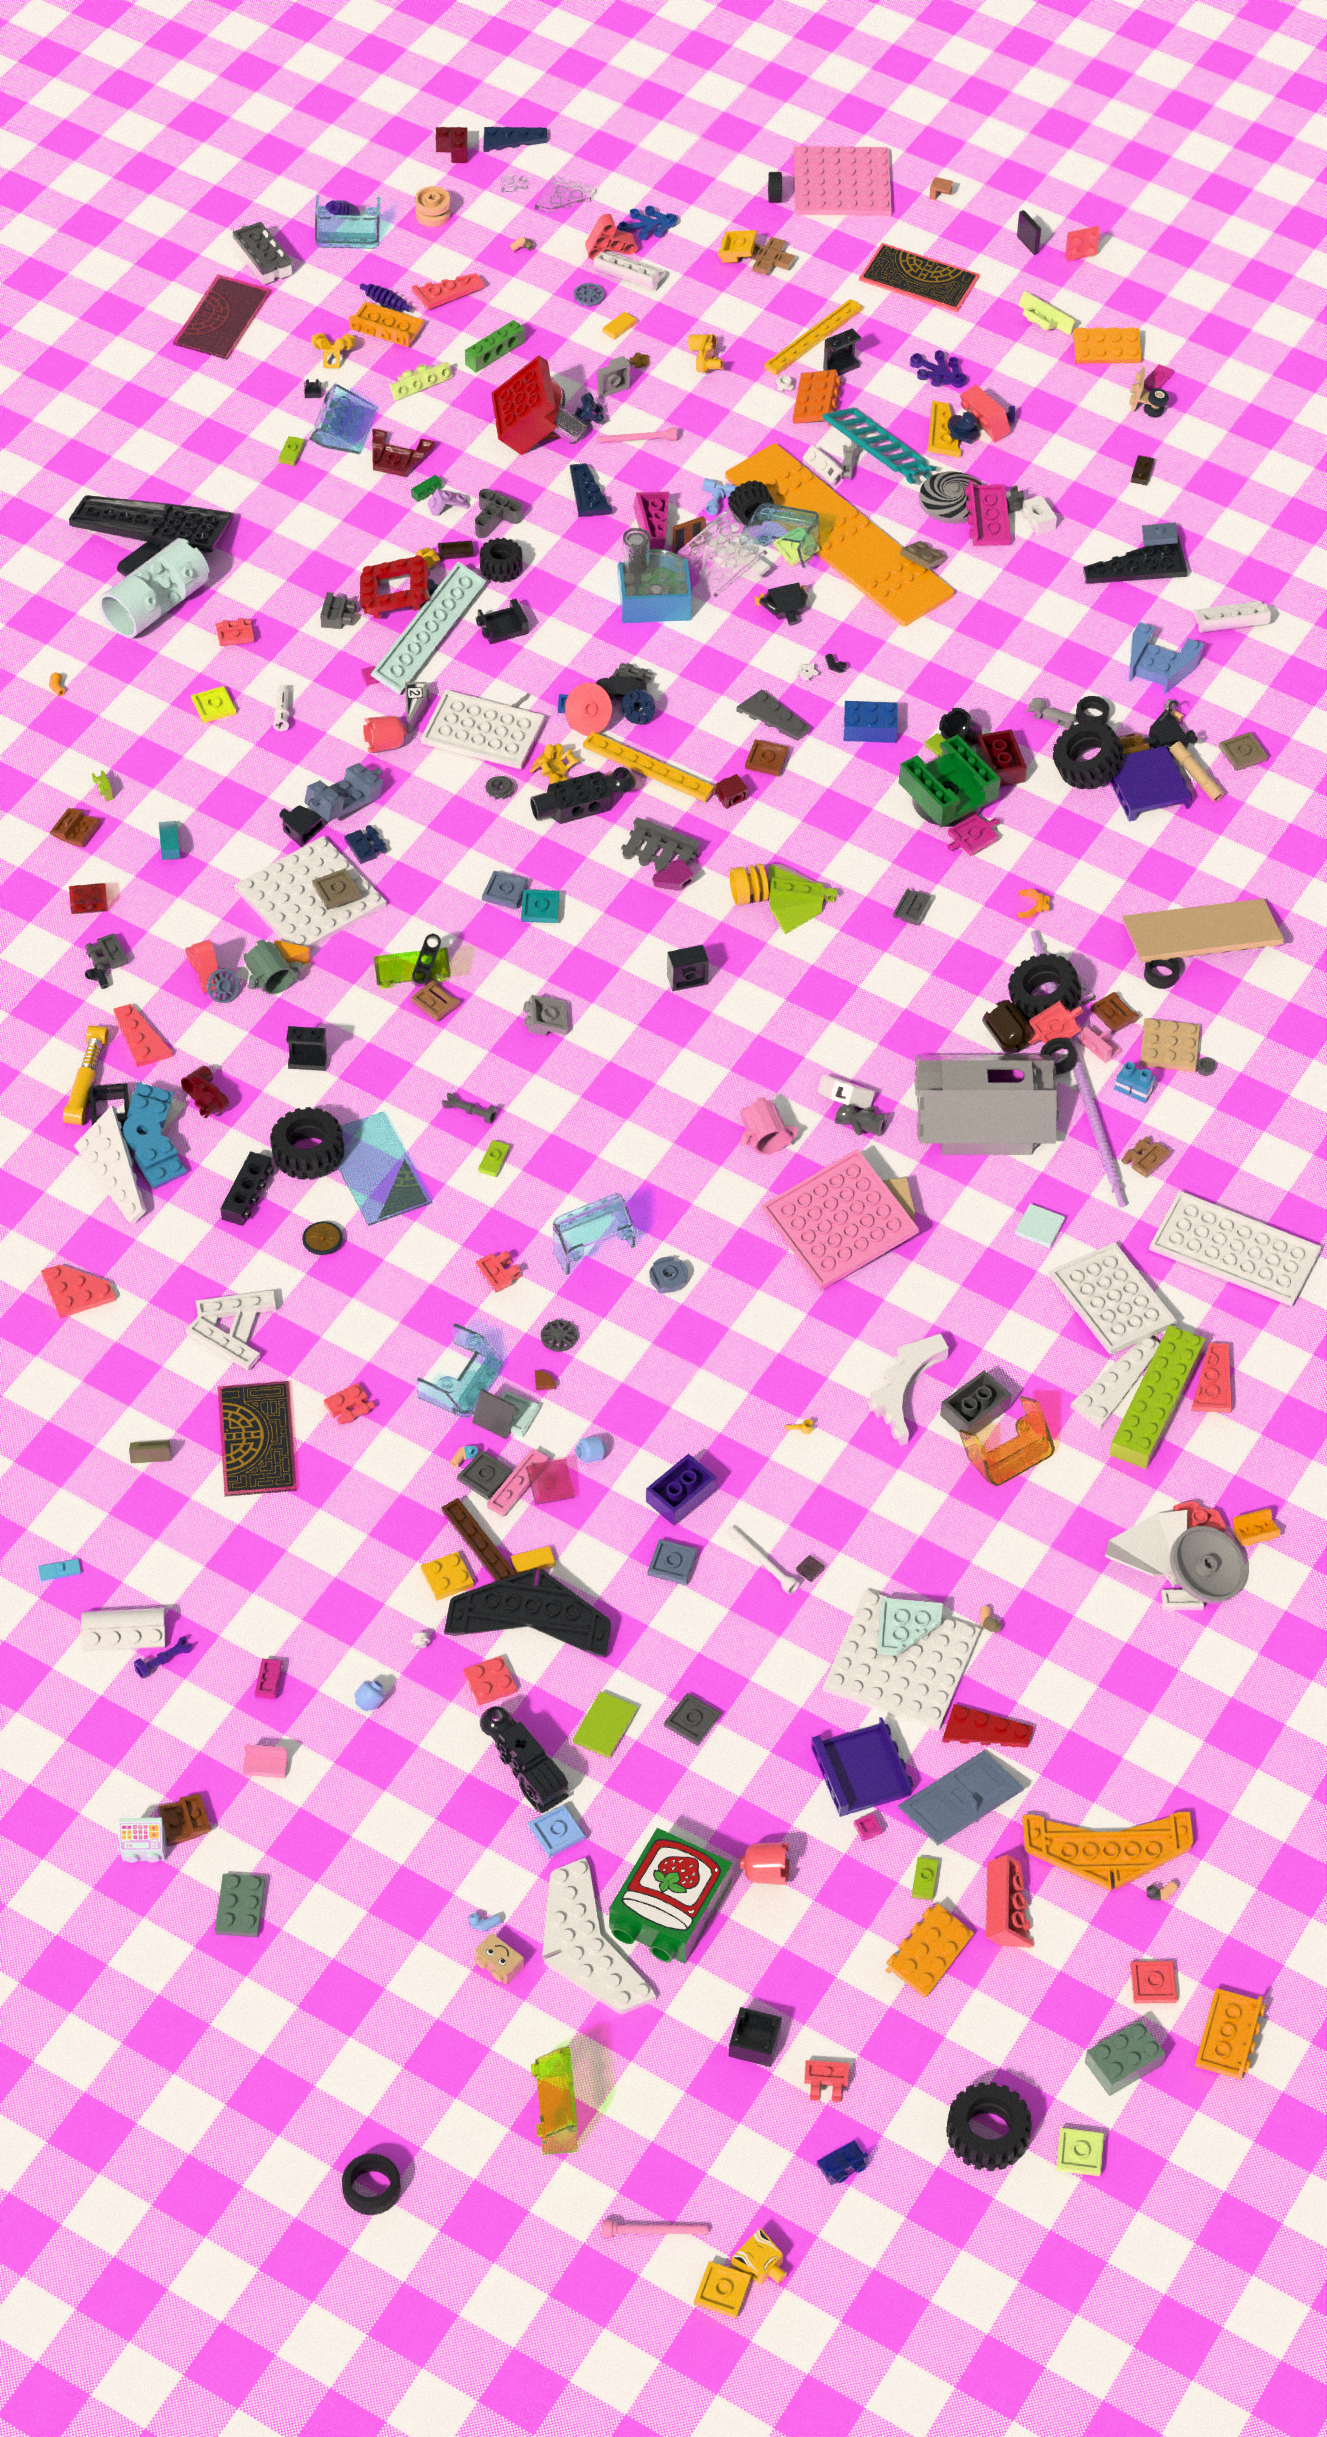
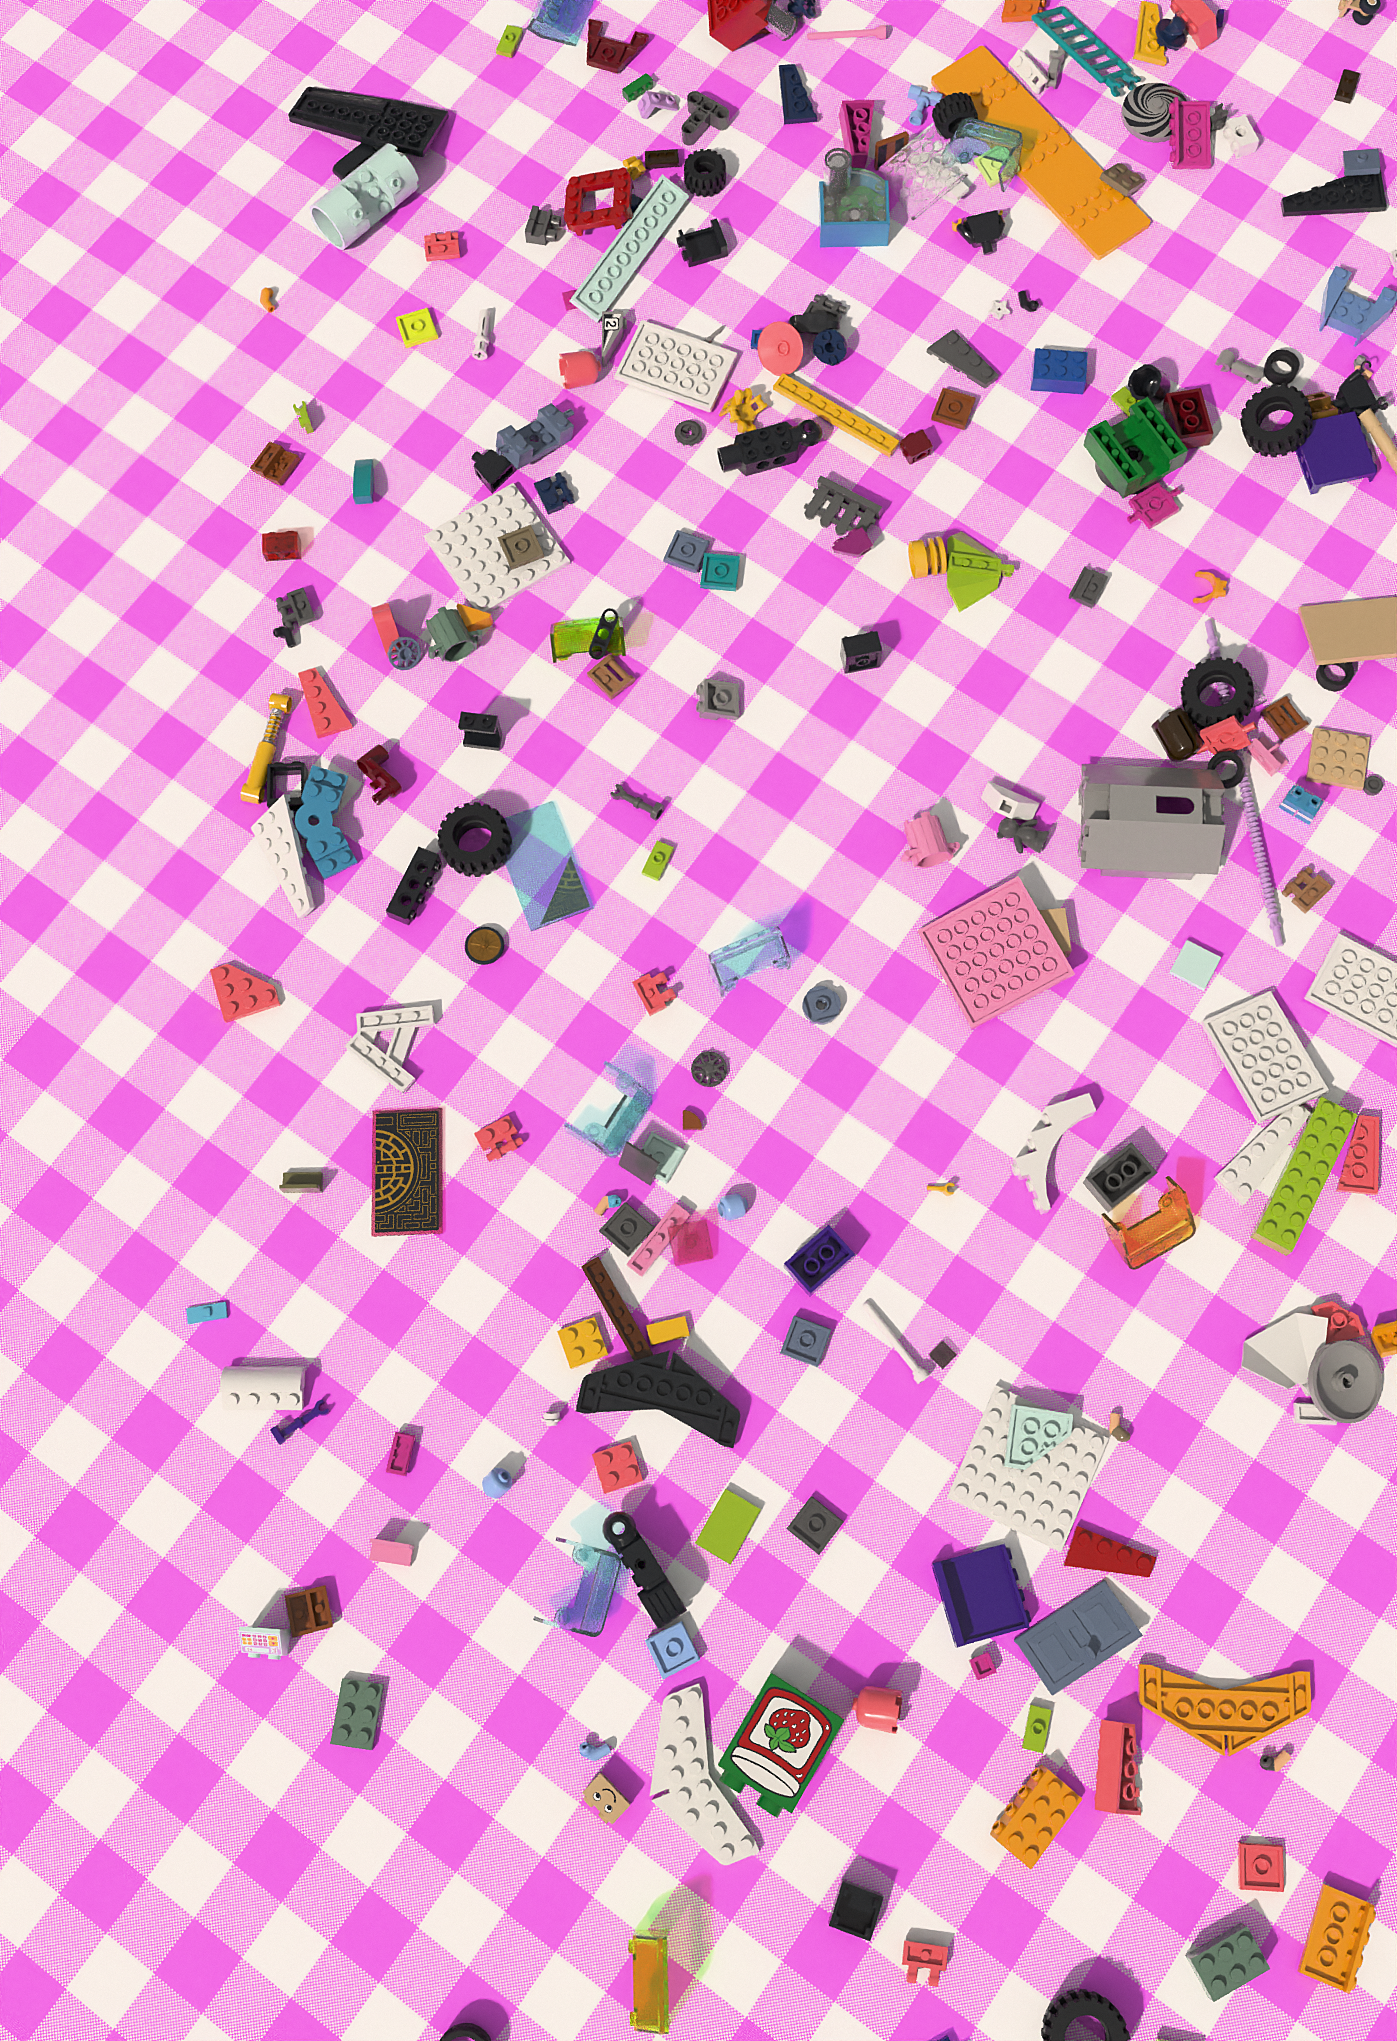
camera: 10 degrees right, 20 degrees up
none -> clear light blue windscreen [533,1537,621,1637]

